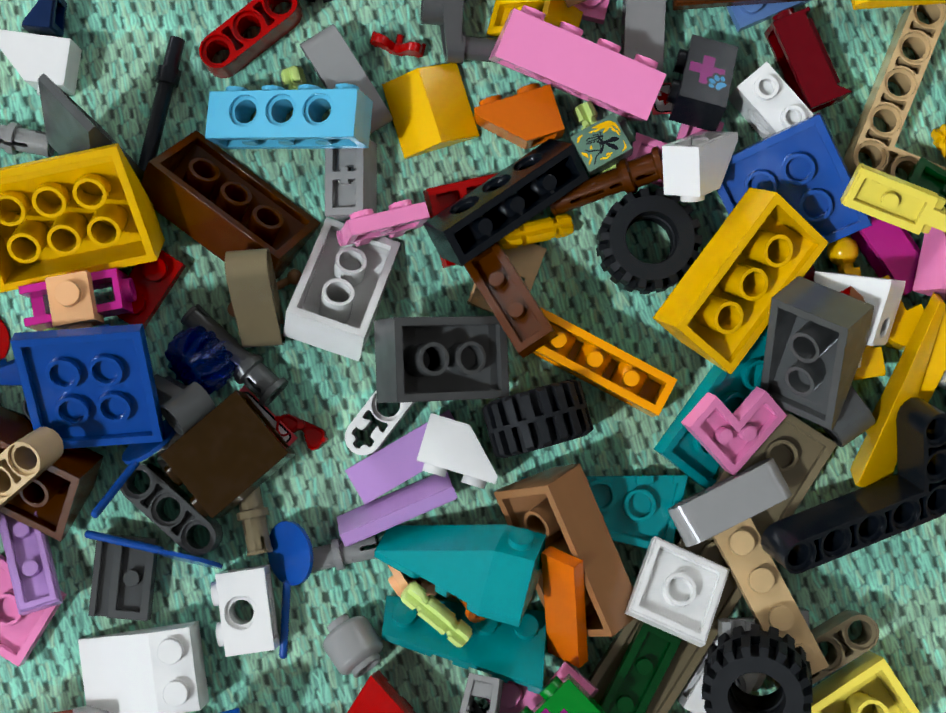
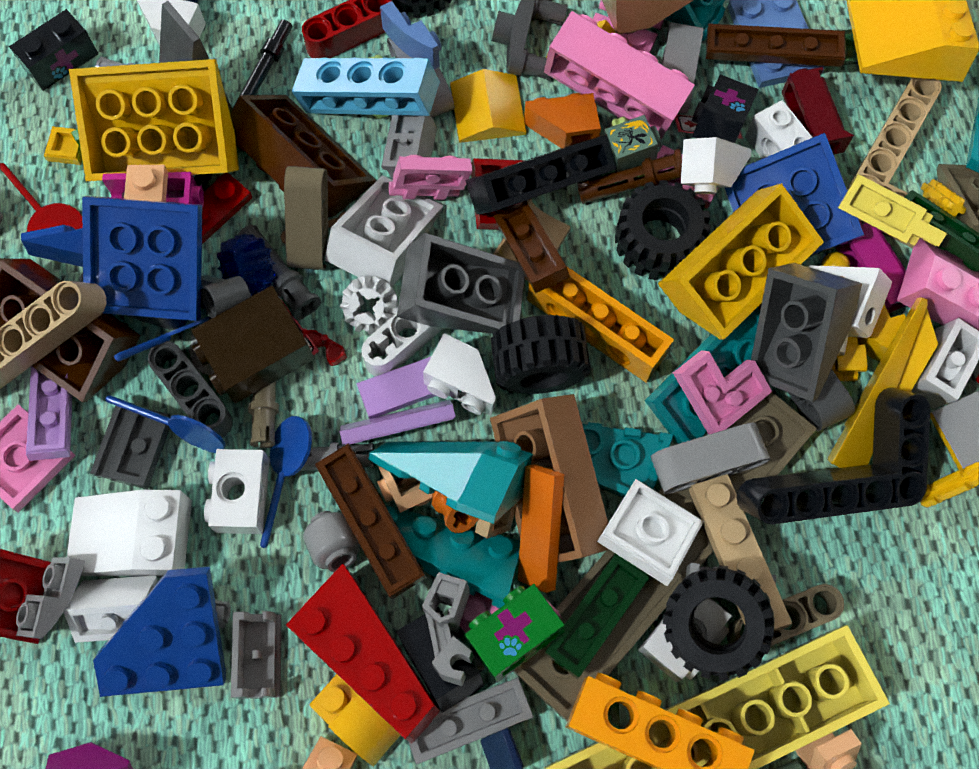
camera: 10 degrees right, 15 degrees down
red piece [370,31,426,58] -> none
yellowish green axle [400,581,473,648] -> none
yellow axle [500,214,574,250] -> none
none -> reddish brown tile [315,443,427,599]
none -> white gear [340,276,398,335]
none -> medium blue slope [380,1,442,69]

